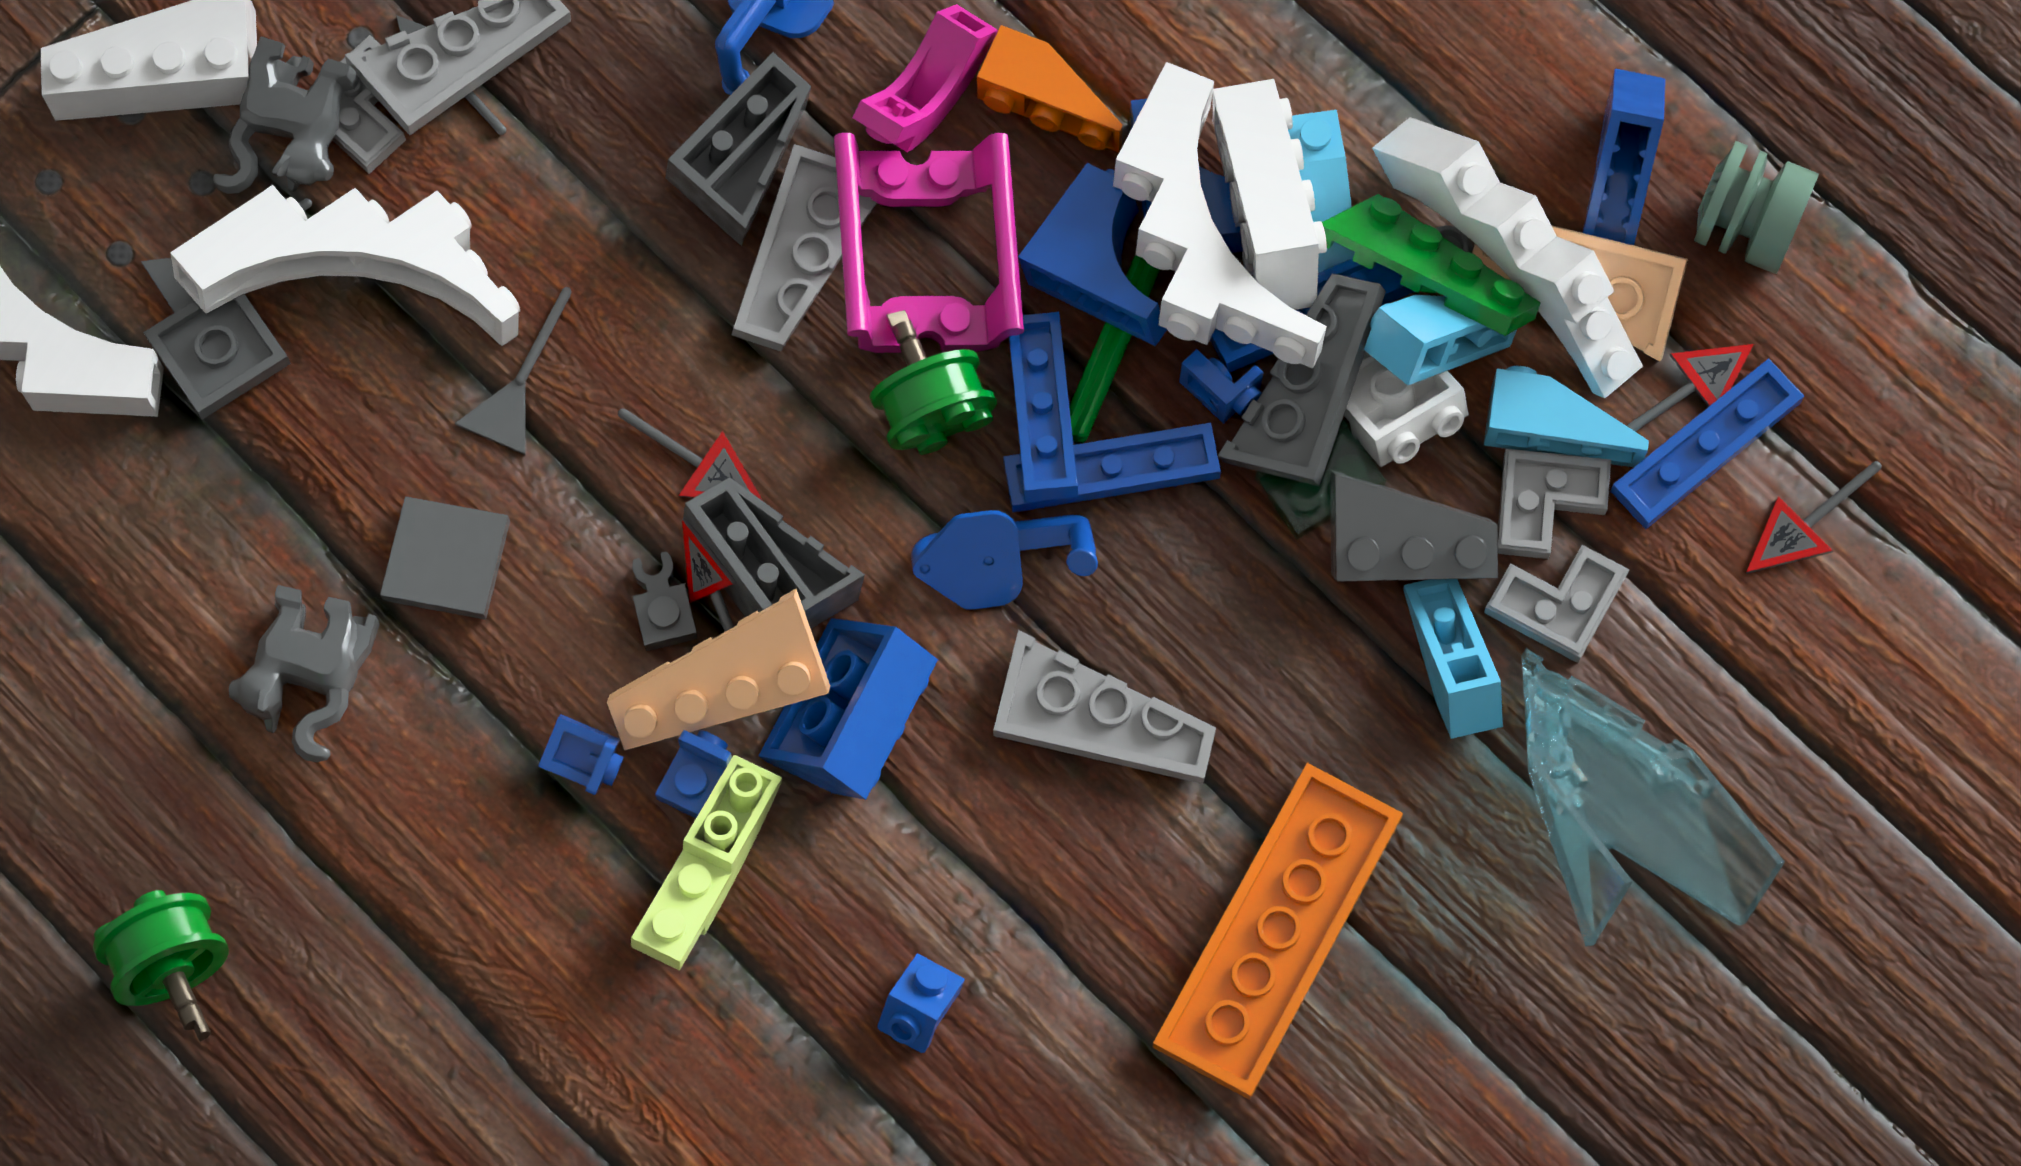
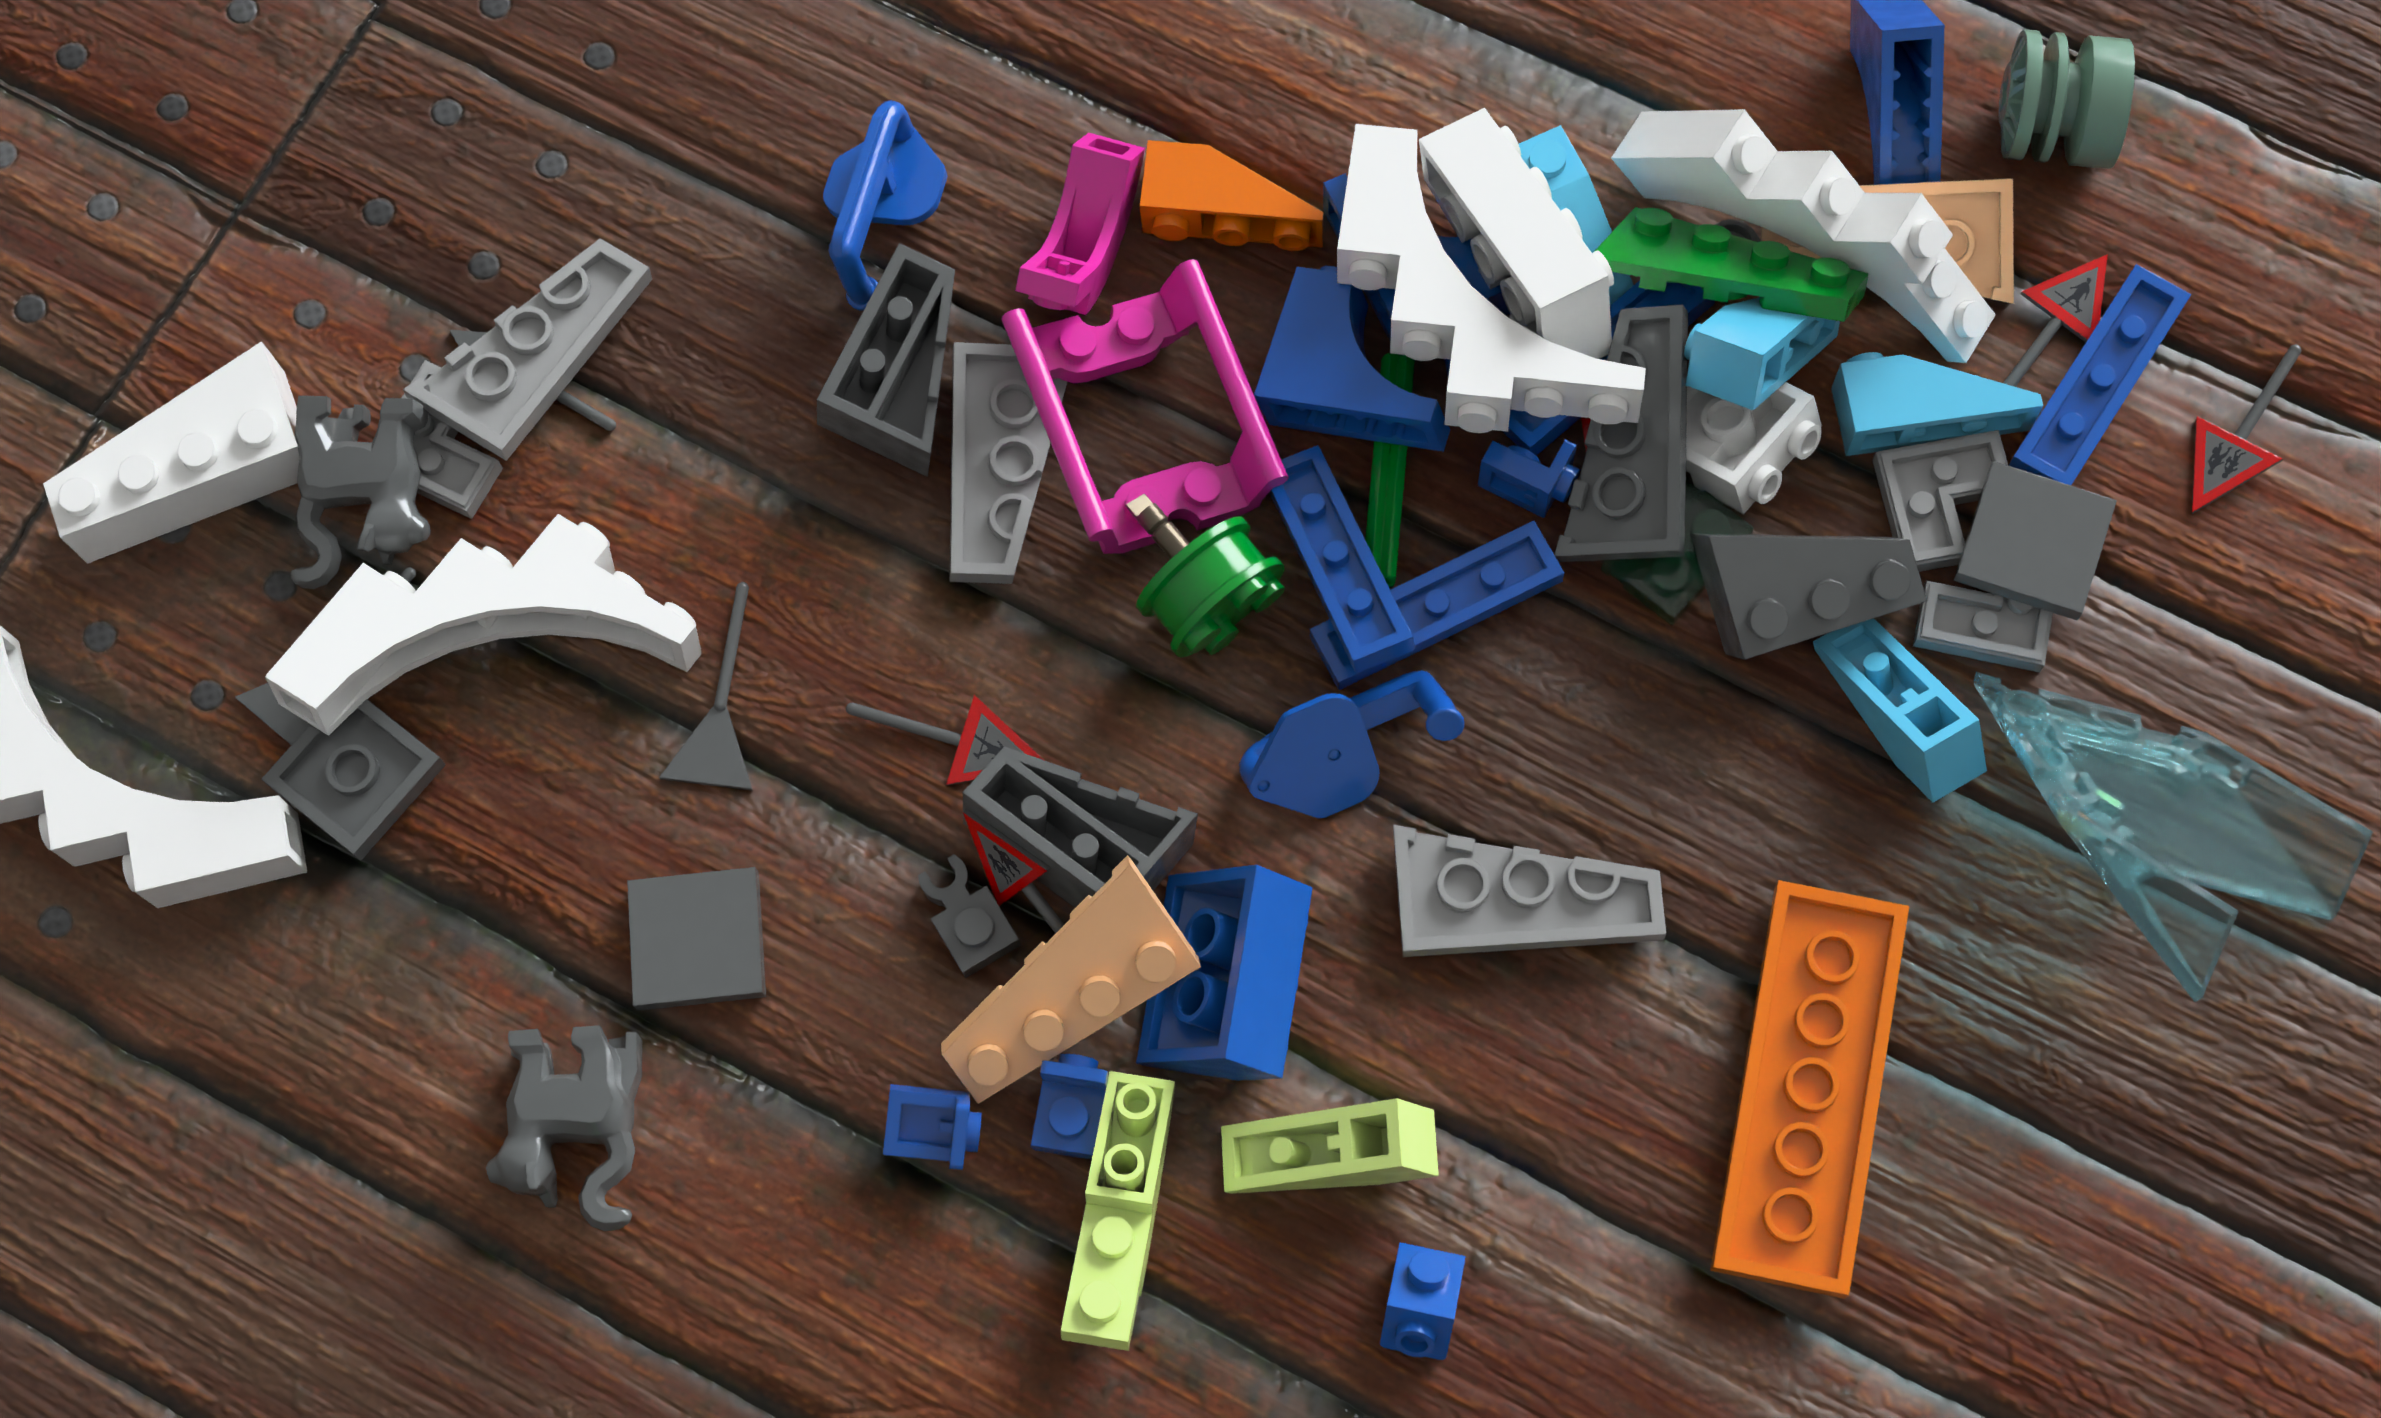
camera: 10 degrees left, 0 degrees up
none -> yellowish green slope [1221,1098,1439,1194]
none -> dark grey tile [1953,461,2117,621]

